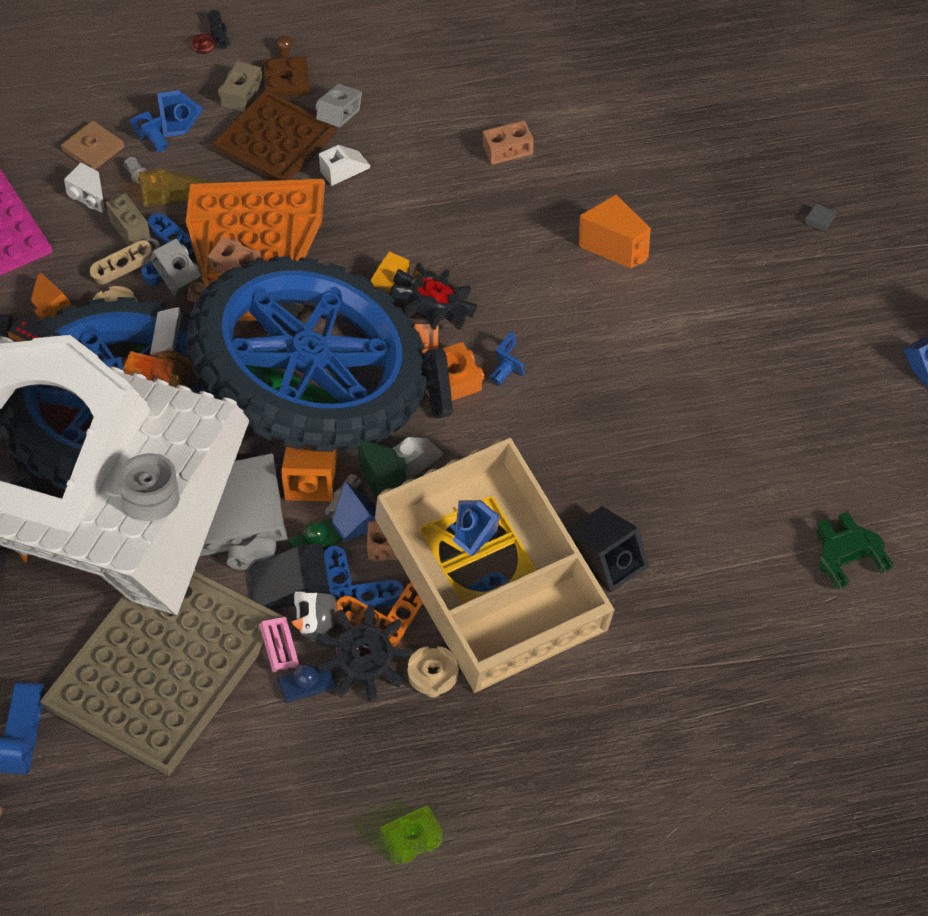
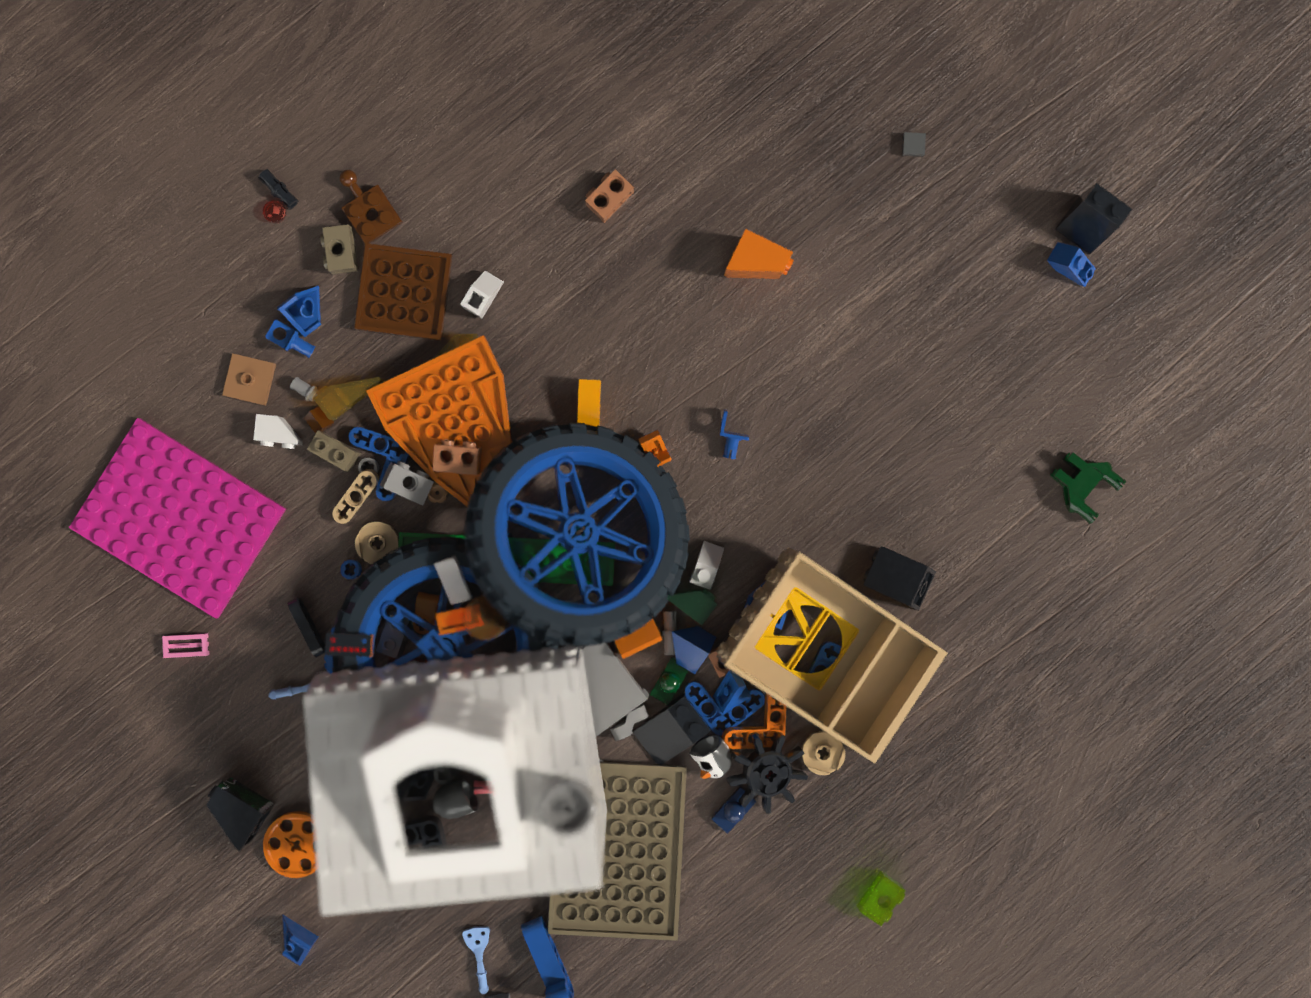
camera: 35 degrees left, 35 degrees up
orange slope [31,273,72,320] -> none
bright pink tile [259,617,299,672] -> none
light grey brick [316,84,362,127] -> none
black gear [390,263,477,330] -> none
black beam [425,348,453,419] -> none
orange brick [438,342,484,401] -> none
blue slope [452,500,500,556] -> none
none -> reddish brown slope [304,406,335,434]
none -> blue slope [713,670,751,713]

